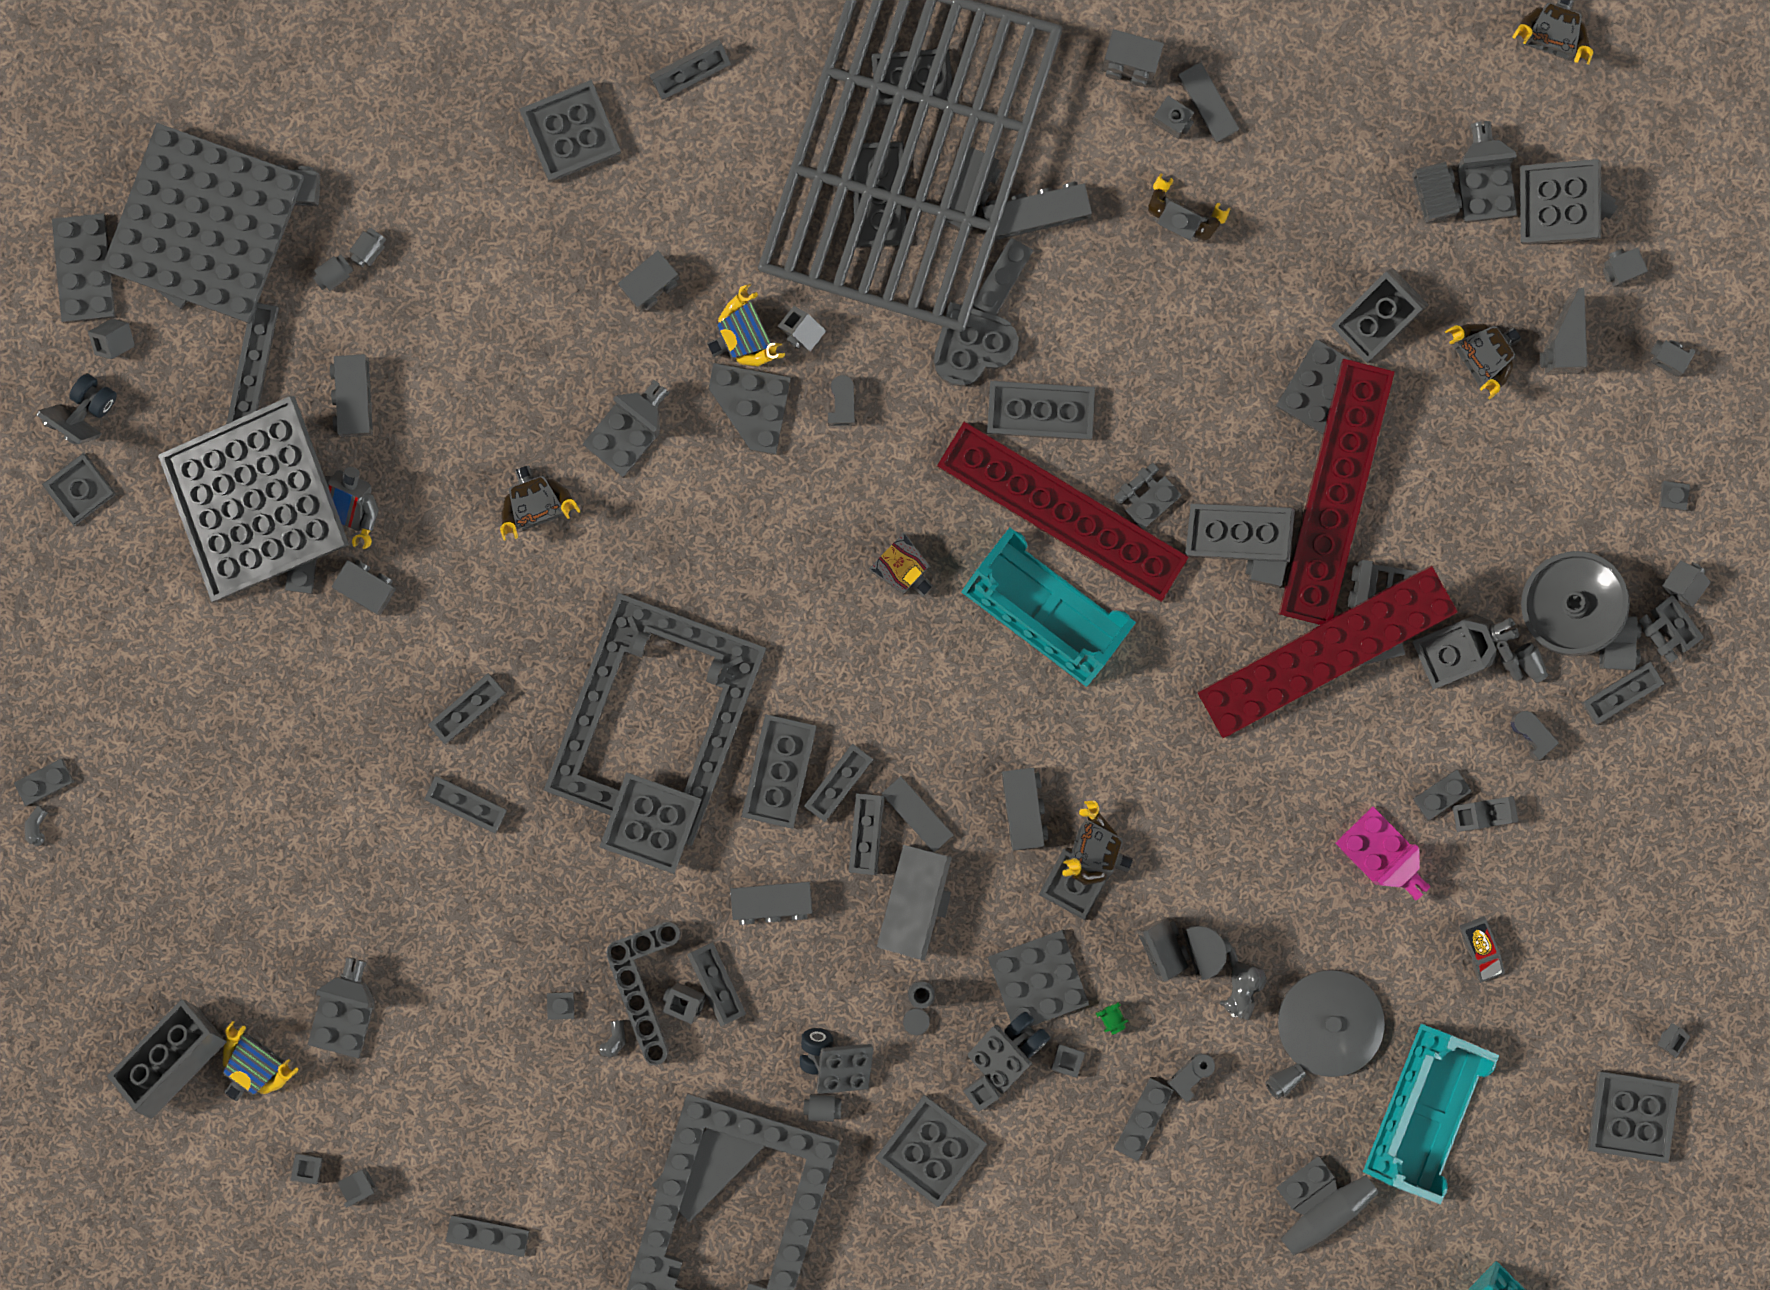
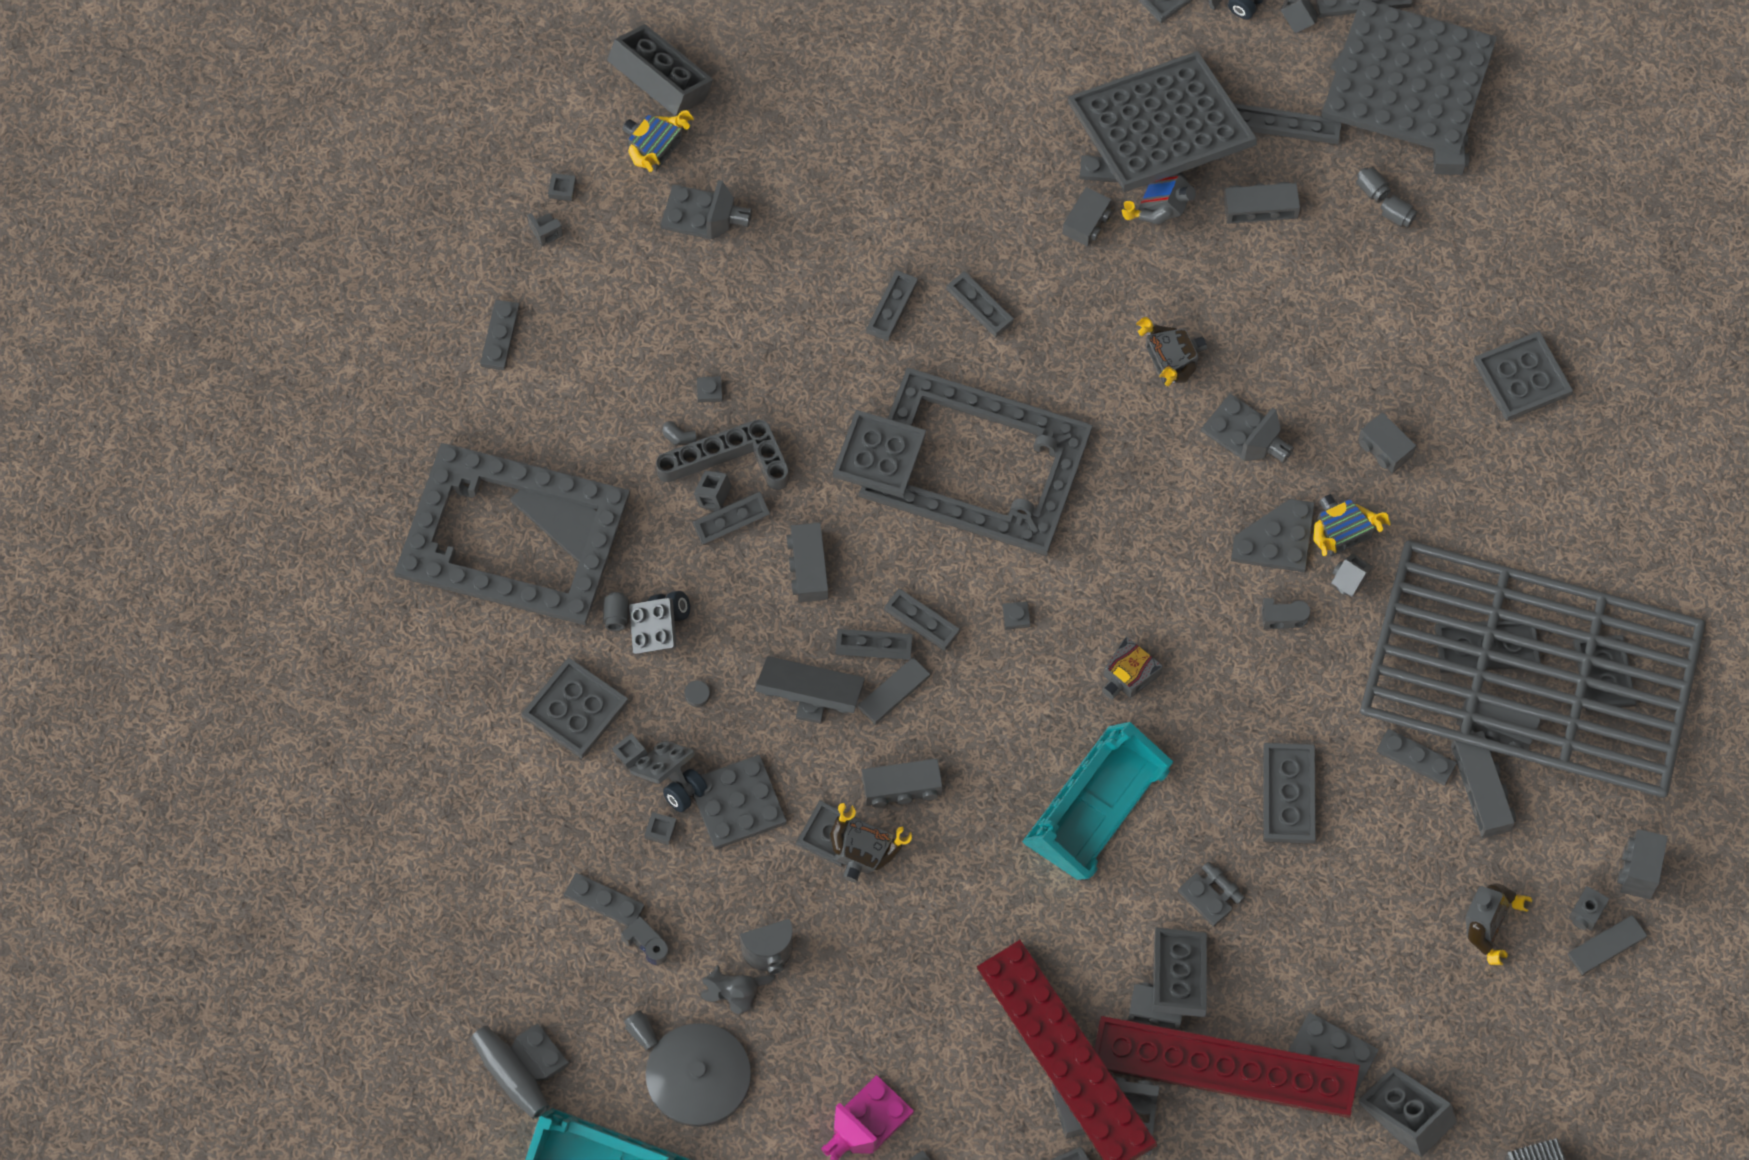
camera: 90 degrees right, 20 degrees down
dark grey plate [650,39,731,100] -> none
dark grey plate [742,714,817,829] -> none
dark grey head [908,980,935,1009] -> none
dark grey plate [934,302,1019,386] -> none
dark red plate [937,422,1189,602] -> none
green brick [1096,1001,1128,1035] -> none
dark grey slope [1137,917,1190,982] -> none
none -> dark grey plate [1002,602,1030,630]

